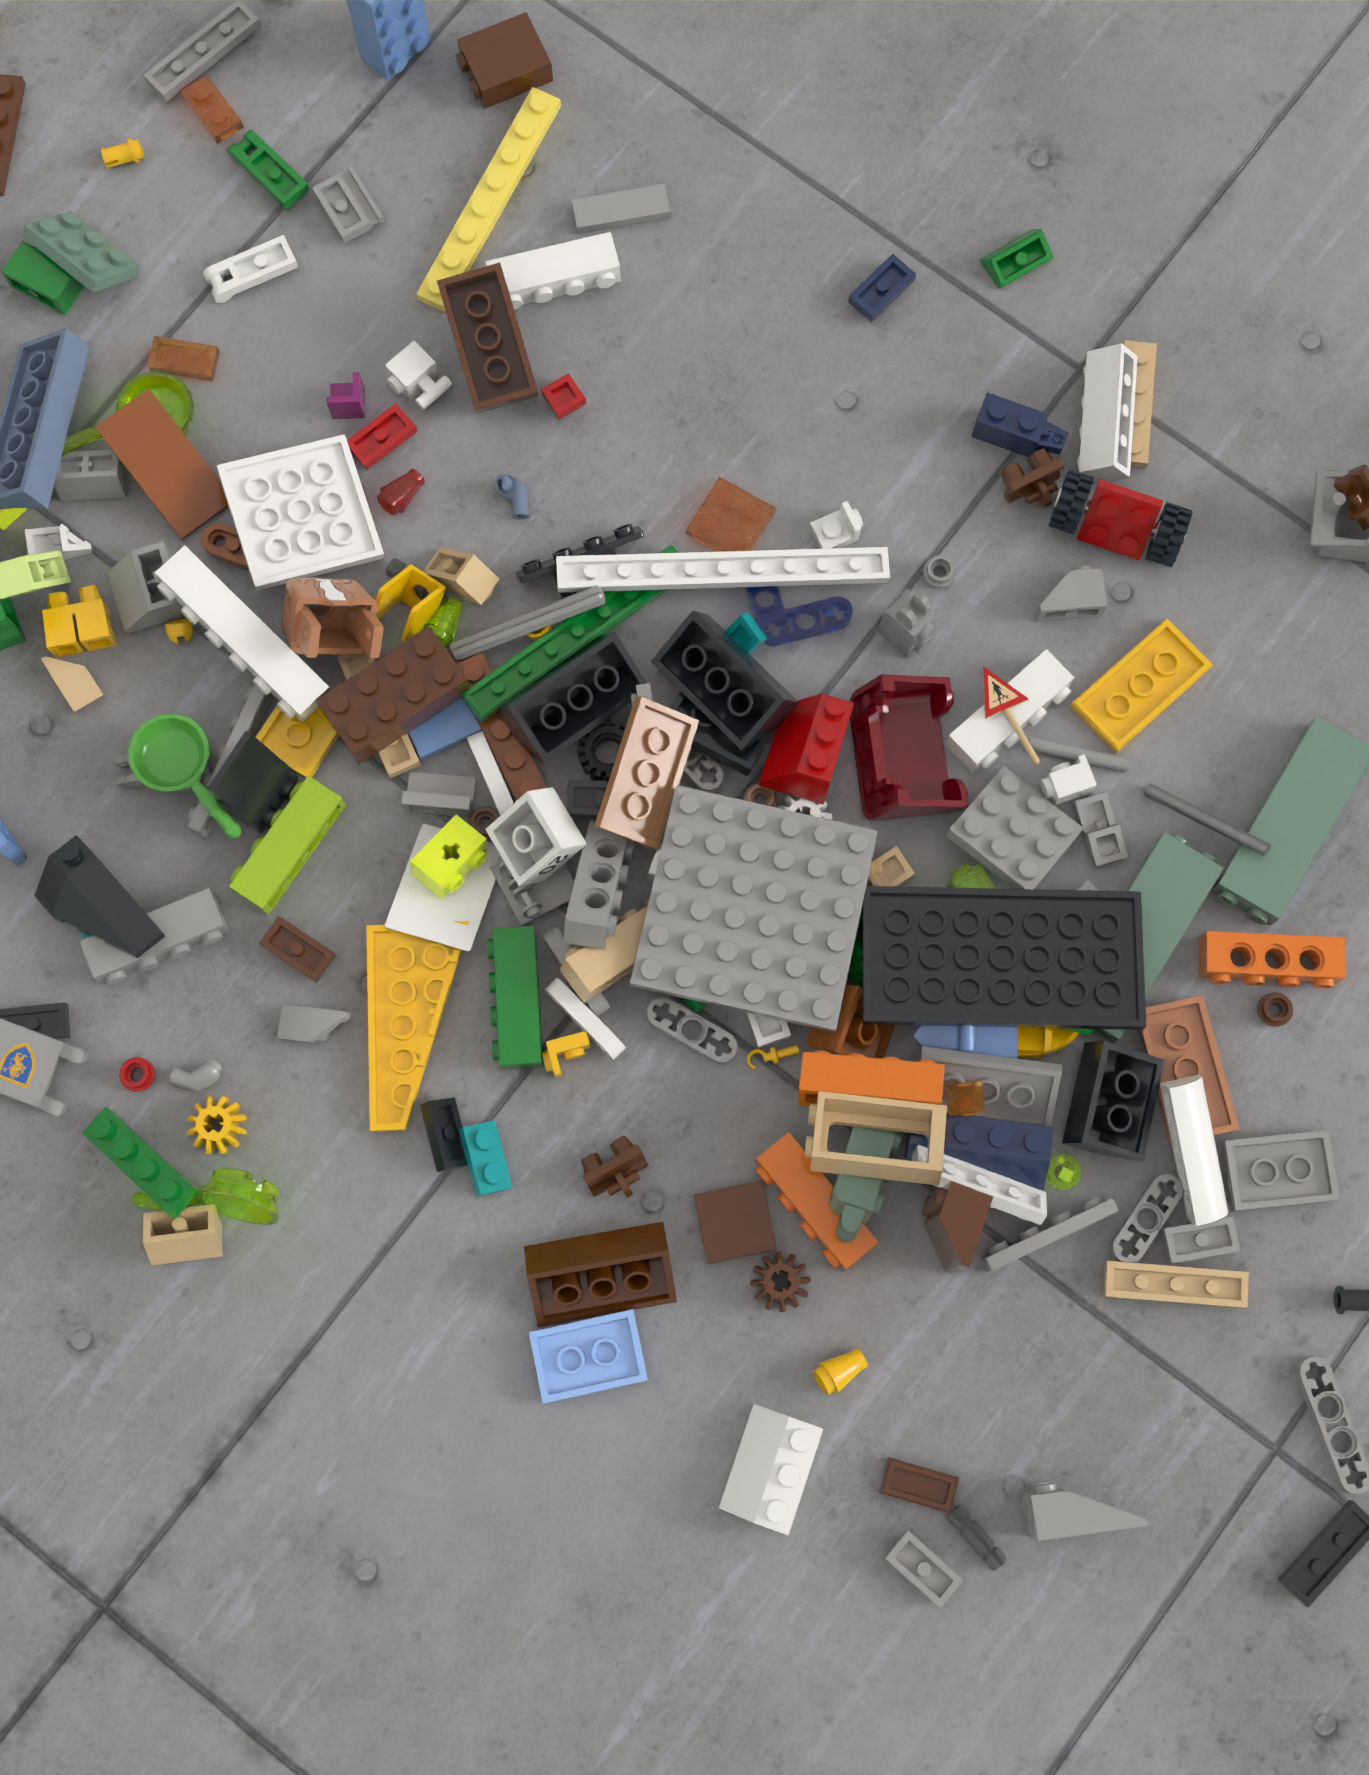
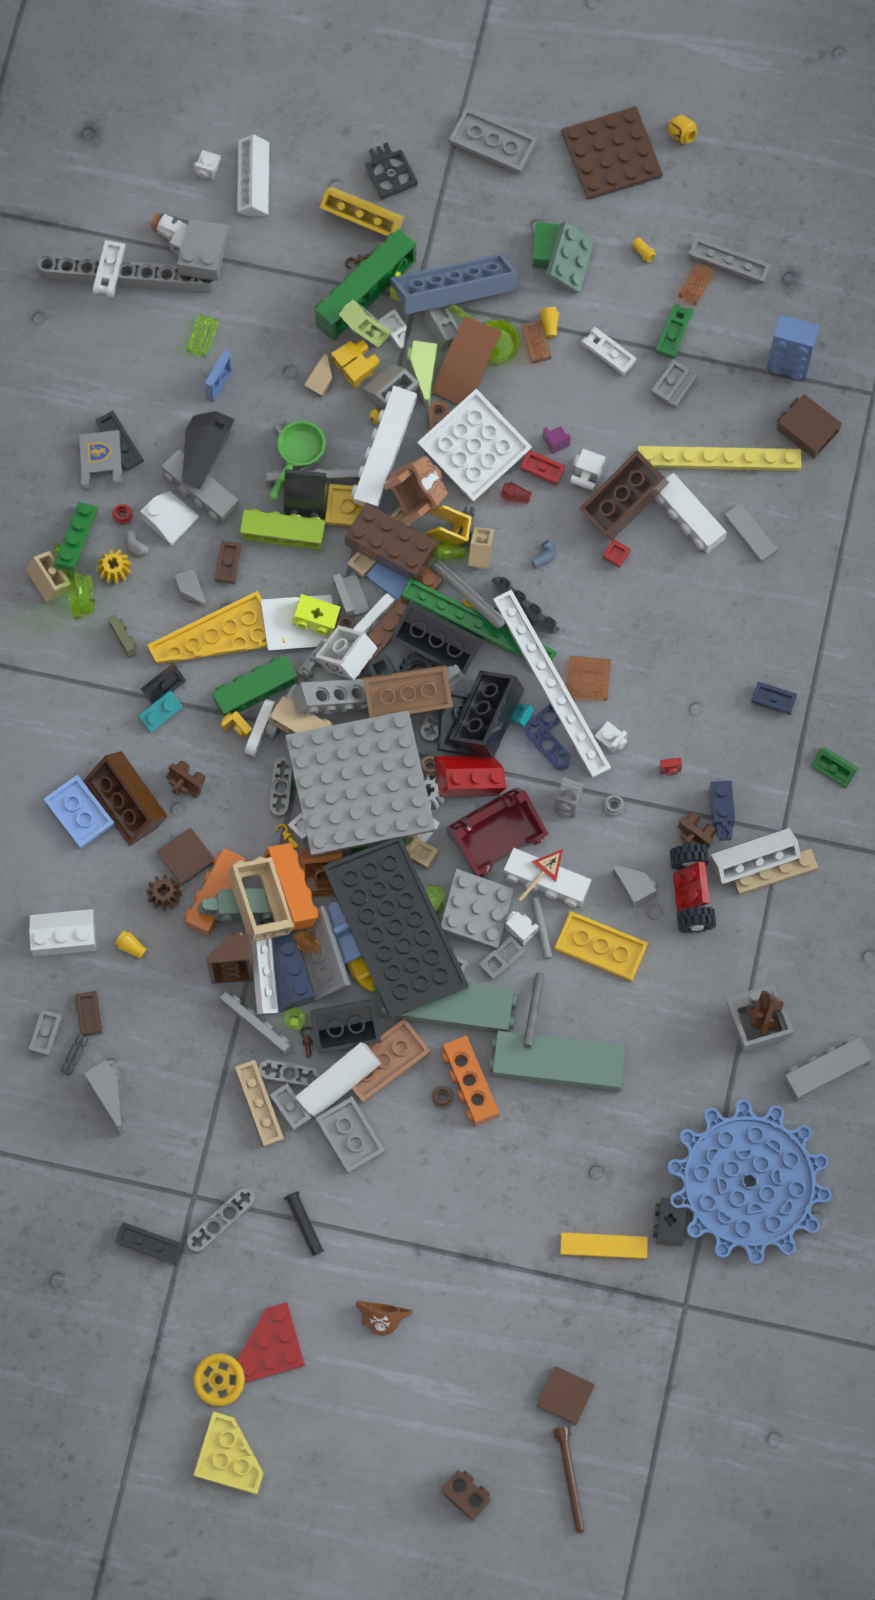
camera: 65 degrees right, 5 degrees down
none -> olive plate [108,614,137,658]
none -> white slope [140,491,200,546]
none -> reddish brown hand [300,1026,313,1058]
none -> yellowish green slope [407,341,438,407]
none -> yellow cone [539,307,559,338]
none -> red plate [659,757,682,776]

